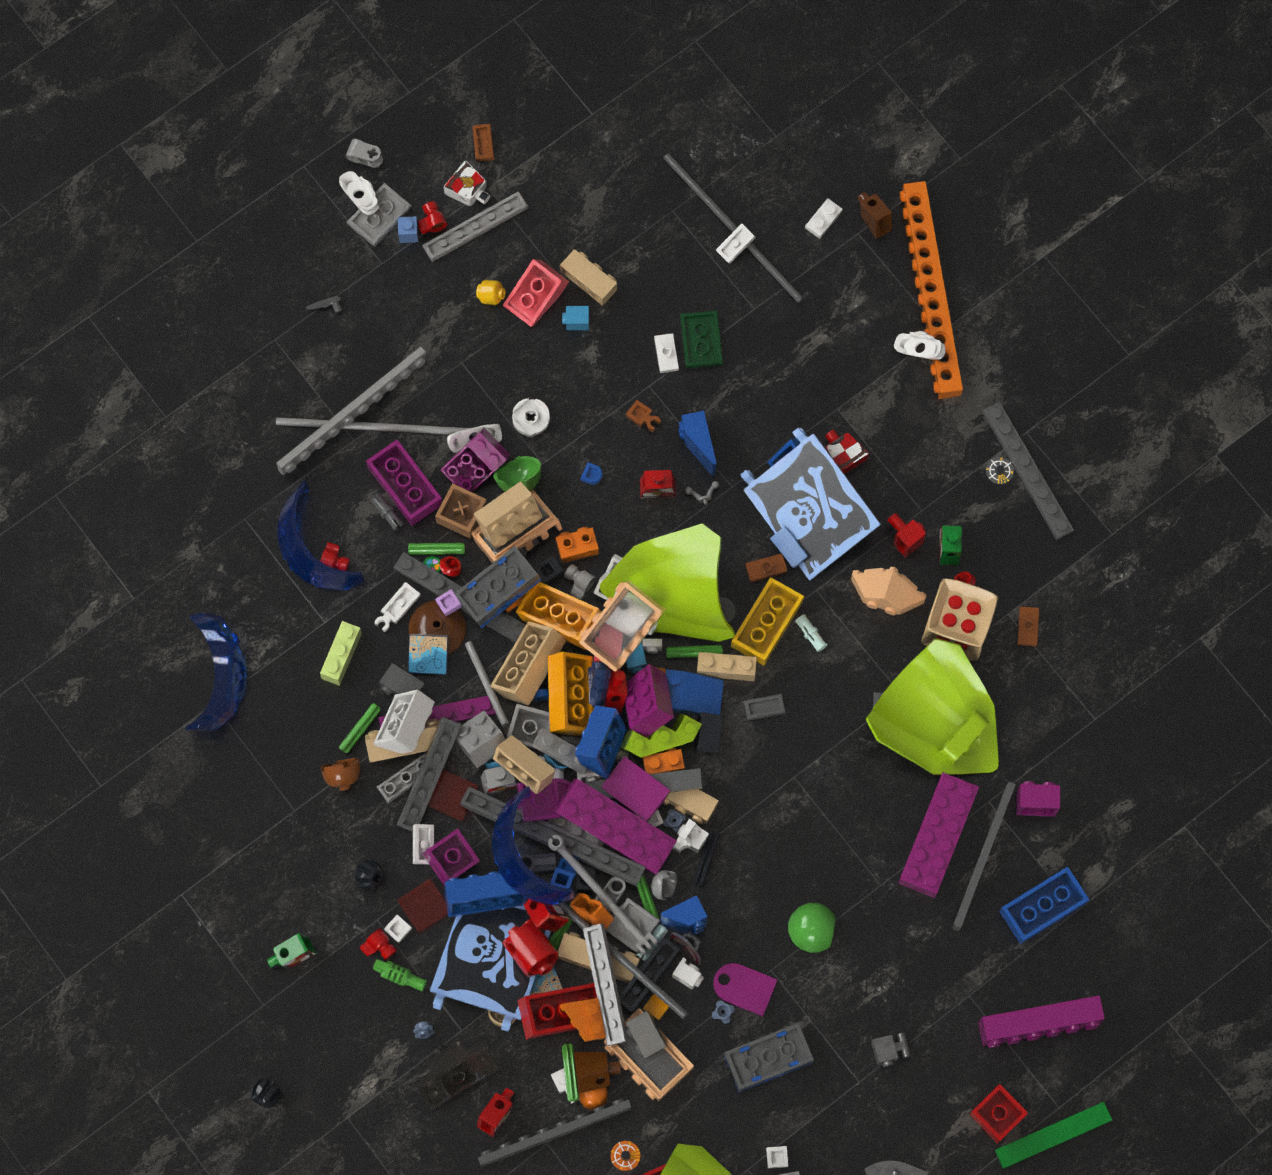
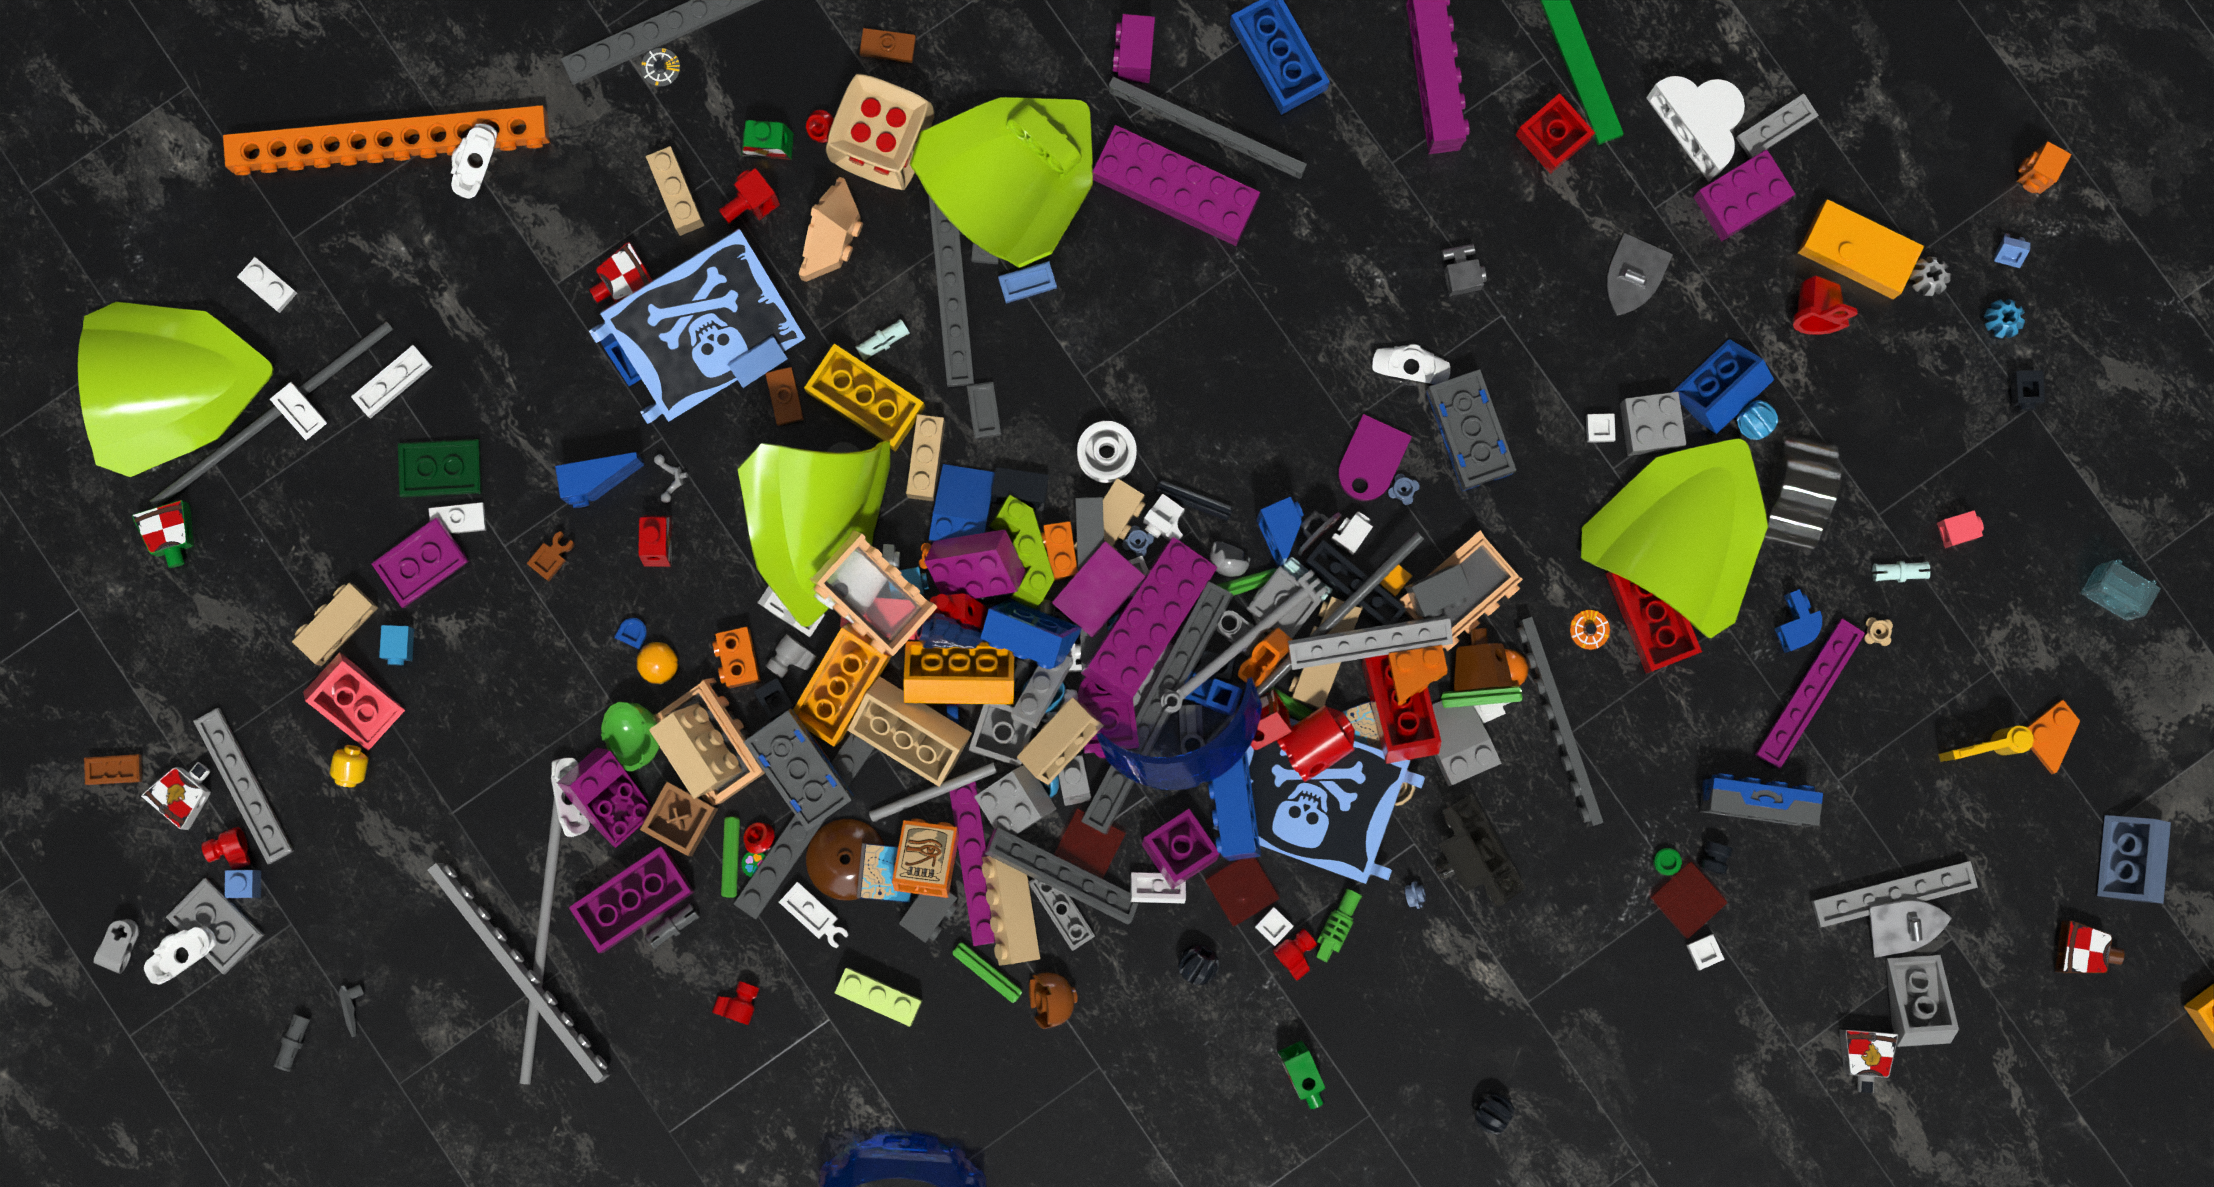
camera: 90 degrees left, 10 degrees up
clear blue windscreen [277,481,364,591] -> none
white slope [373,690,435,754] -> none
lavender plate [435,589,462,616] -> none
red torso [477,1088,516,1137] -> none
white plate [512,398,550,437] -> none
bright green axle [666,645,723,658] -> none
bright green cylinder [788,903,836,953] -> none
reddish brown torso [858,192,892,239] -> none
none -> lime windscreen [78,302,274,477]
none -> torso [132,500,194,568]
none -> dark grey pin [273,1014,310,1072]
none -> white plate [351,345,432,419]
none -> magenta tile [372,517,469,608]
none -> light orange hair [637,642,678,684]
none -> tan brick [646,146,704,236]
none -> brick [892,819,959,898]
none -> dark grey plate [929,196,974,387]
none -> medium blue tile [998,262,1057,303]
none -> white wheel [1077,421,1137,483]
none -> white piece [1373,344,1450,384]
none -> light grey slope [1432,701,1502,786]

